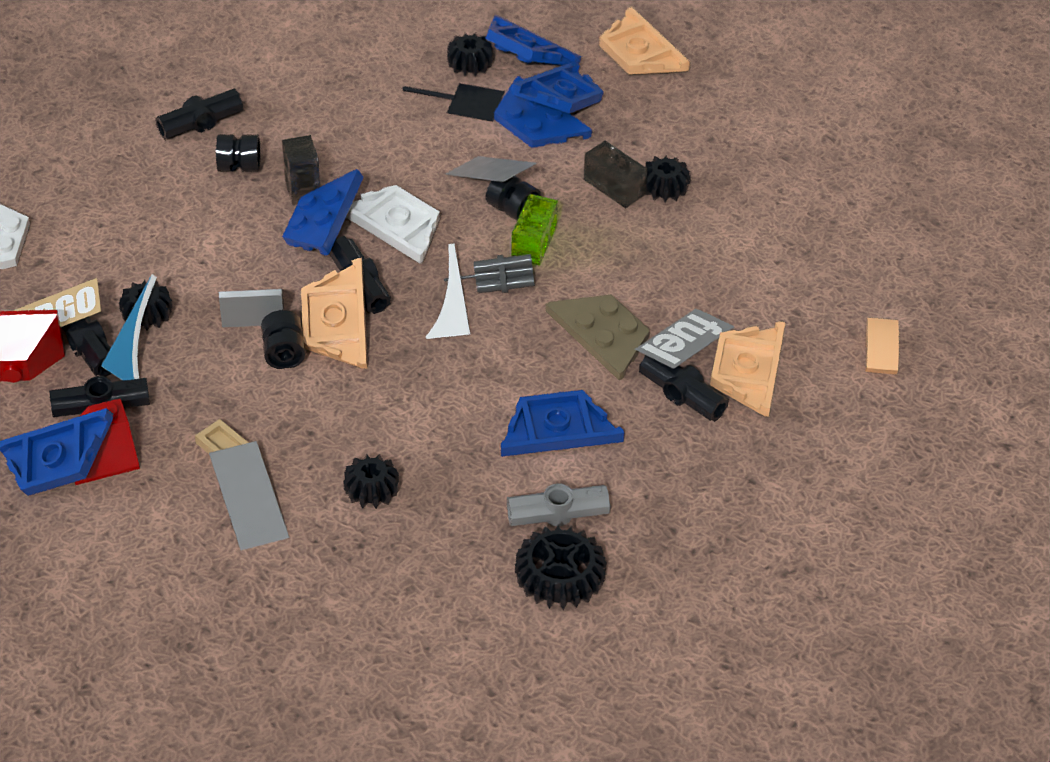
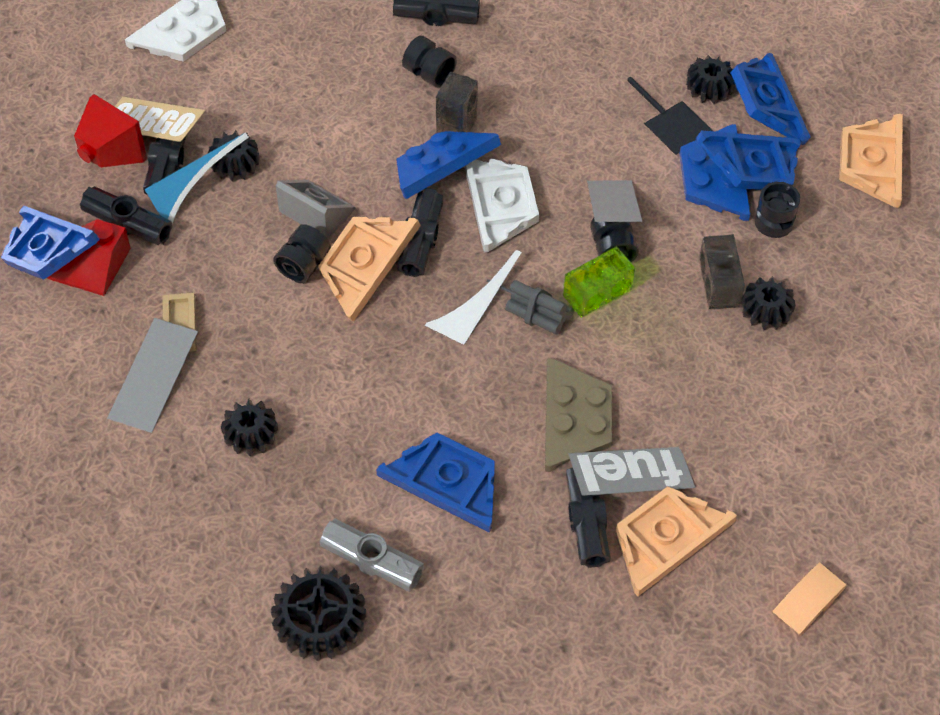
camera: 40 degrees right, 10 degrees up
none -> black wheel [755,181,800,238]

